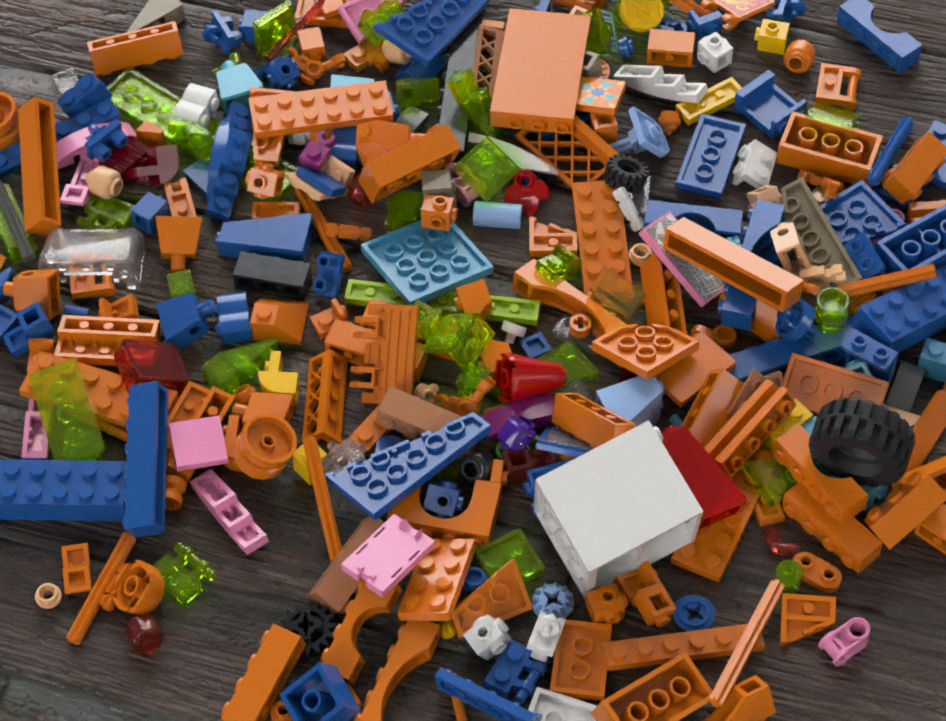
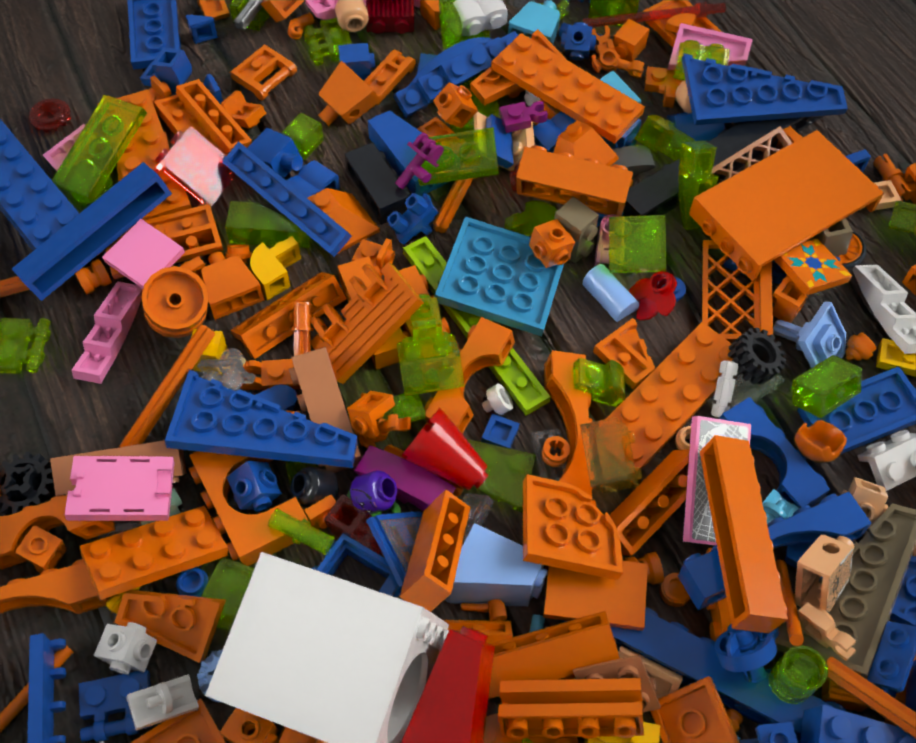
camera: 45 degrees right, 5 degrees up
orange torso [3,269,61,321] -> none
clear windscreen [38,228,145,289] -> none
brick [127,144,179,186] -> none
orange axle [325,222,372,242] -> none
light nougat plate [414,383,439,405] -> none
slope [468,132,559,175] -> none
clear neon green panel [579,8,619,56] -> none
blue plate [618,35,635,58] -> none
none -> orange bracket [16,526,67,573]
none -> blue plate [222,142,352,257]
none -> clear neon green pin [268,508,335,555]
none -> orange arm [287,12,315,40]
none -> orange axle [291,302,314,356]
none -> orange bracket [347,390,395,439]
none -> magenta arm [395,133,444,189]
none -> clear neon green tile [418,127,499,186]
none -> clear neon green brick [792,355,862,418]
none -> orange hair [795,420,847,463]

